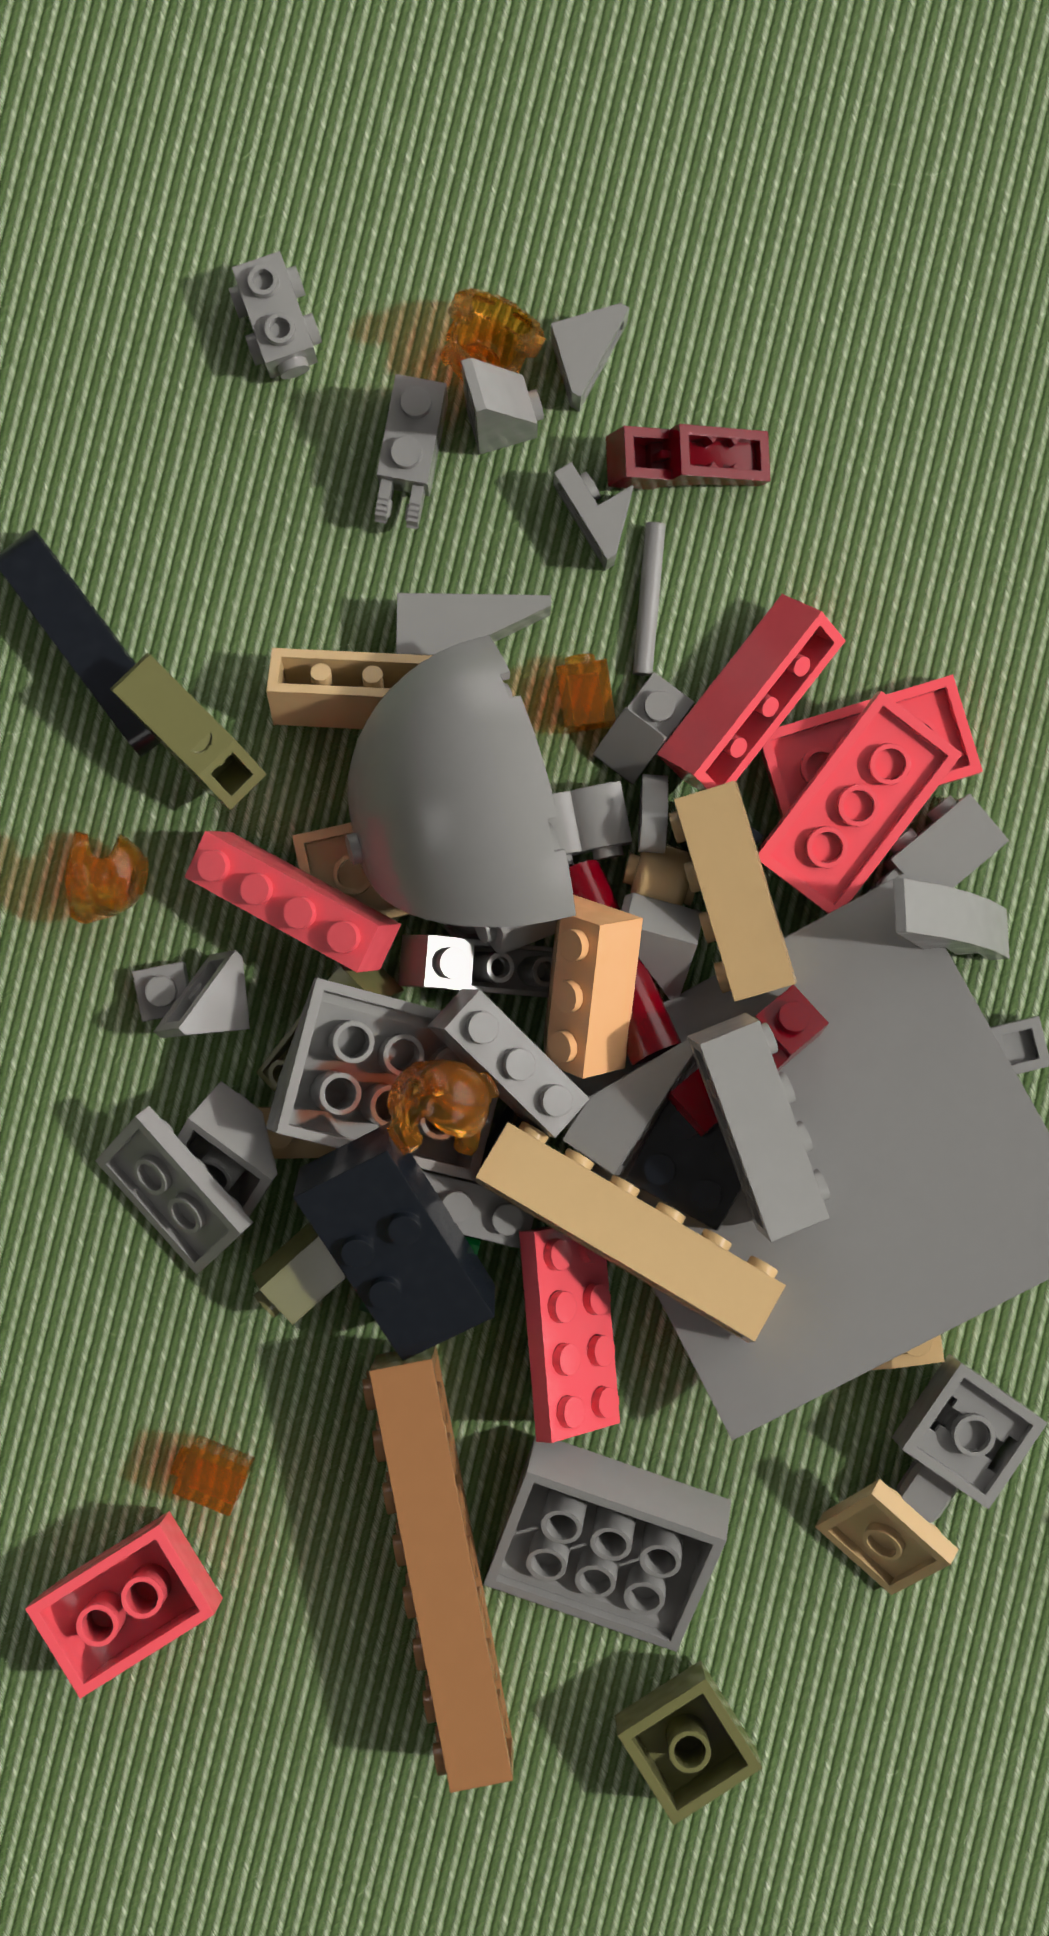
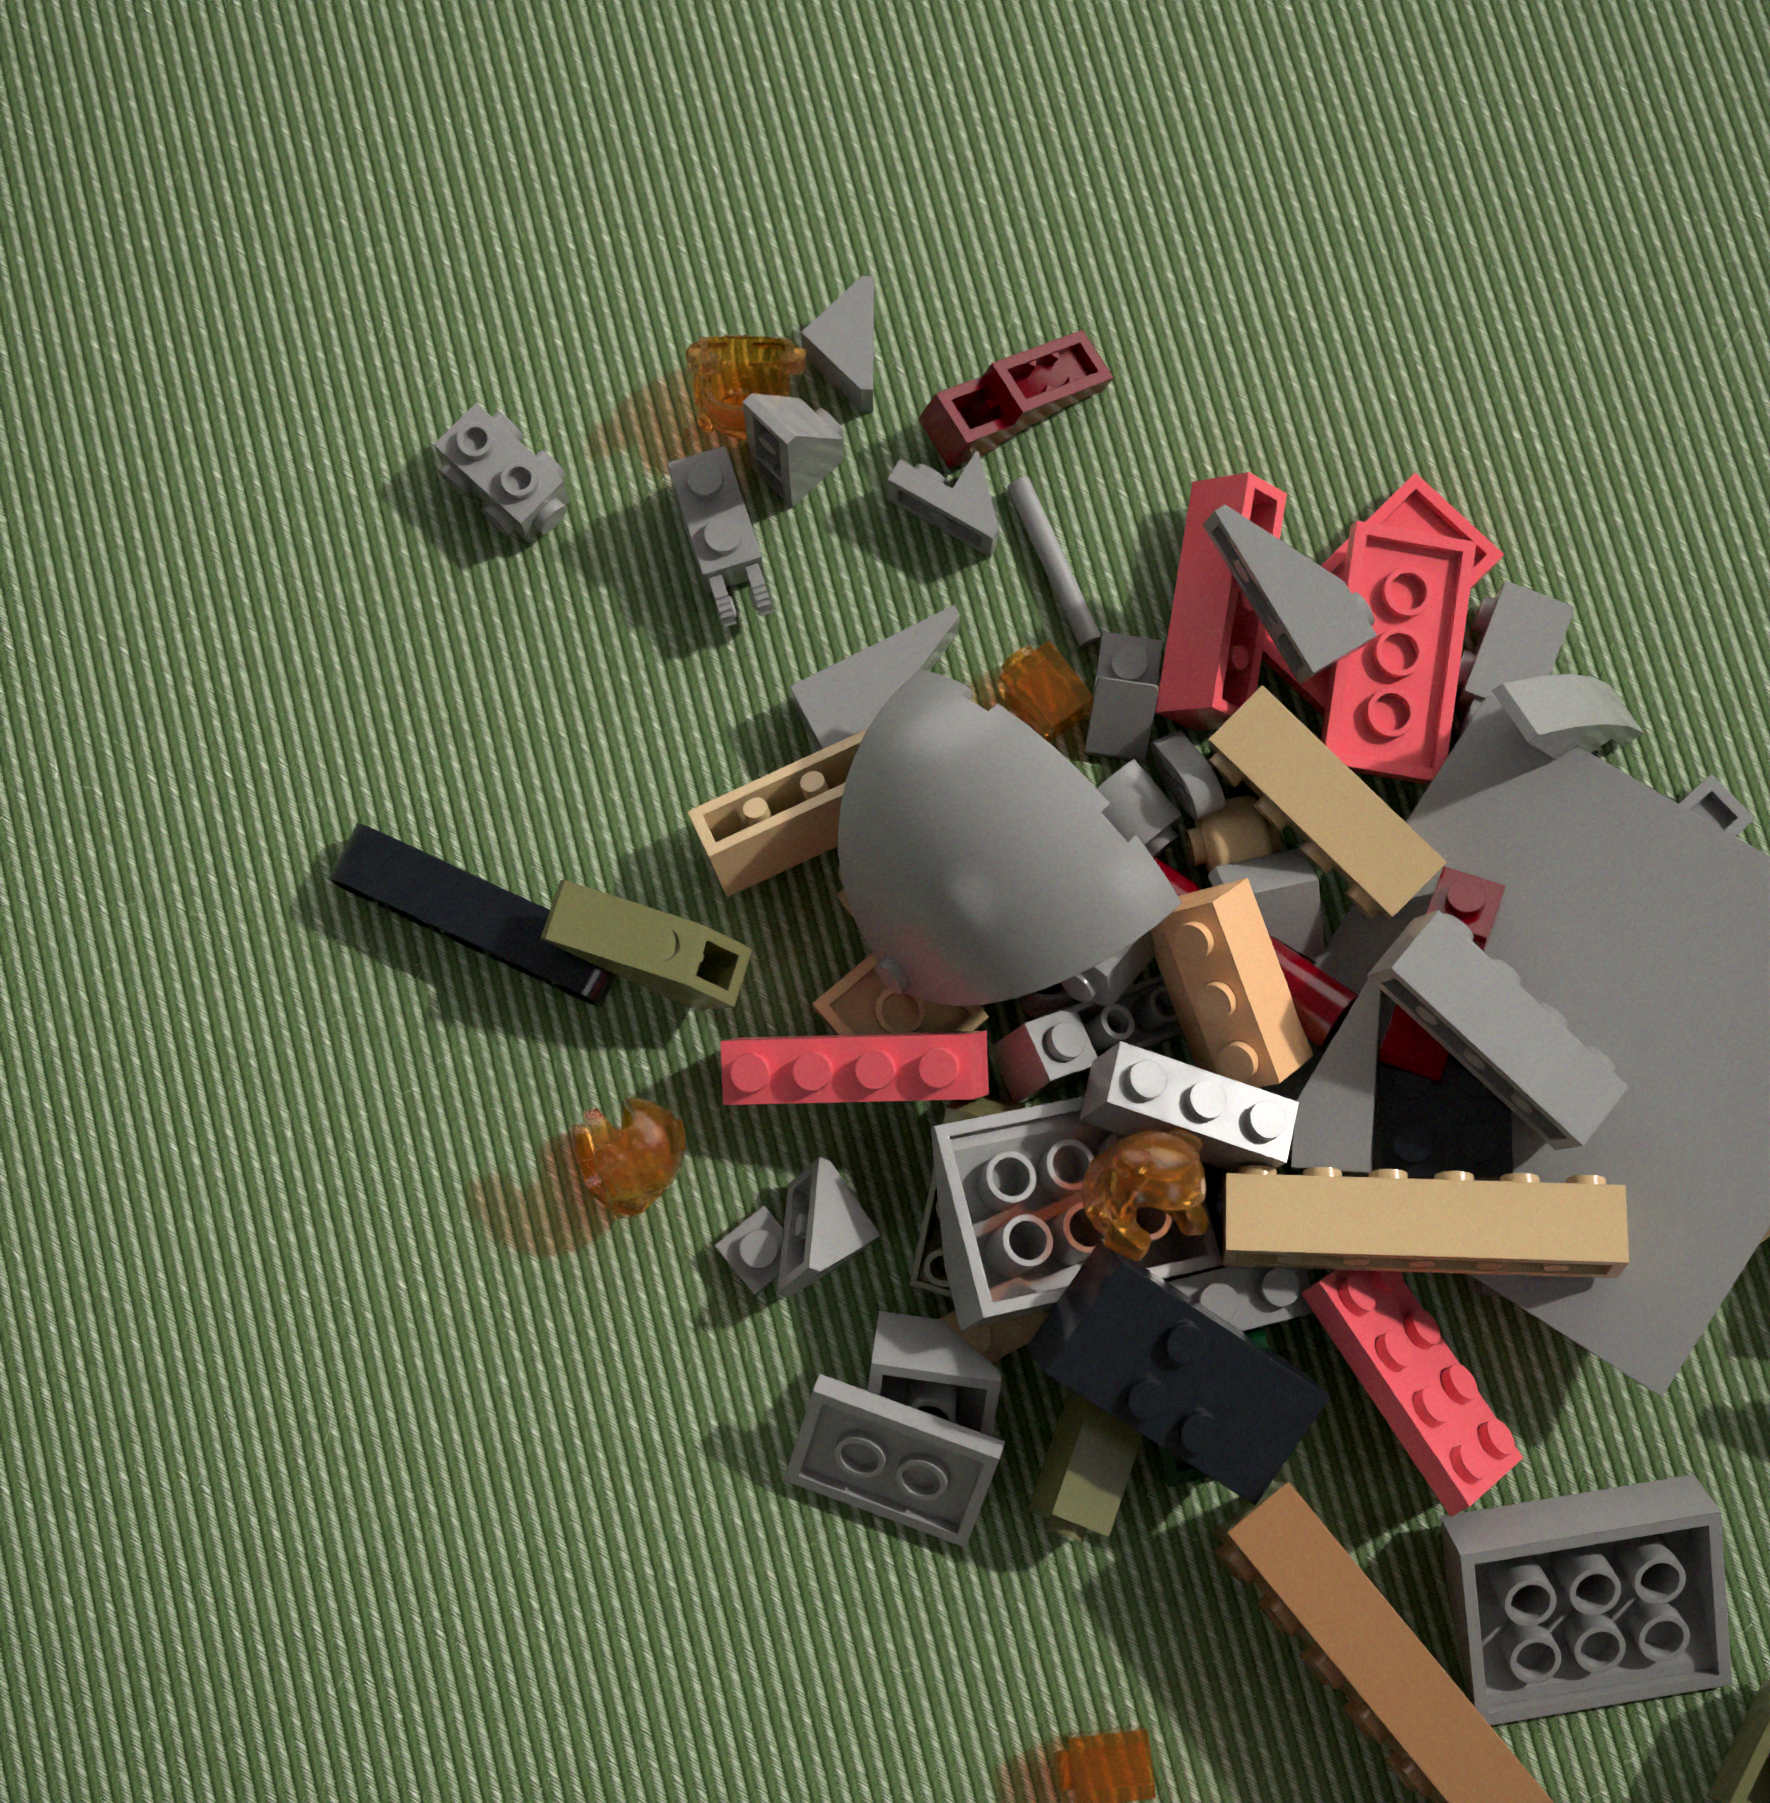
camera: 30 degrees left, 10 degrees down
none -> light grey slope [1203,505,1377,684]

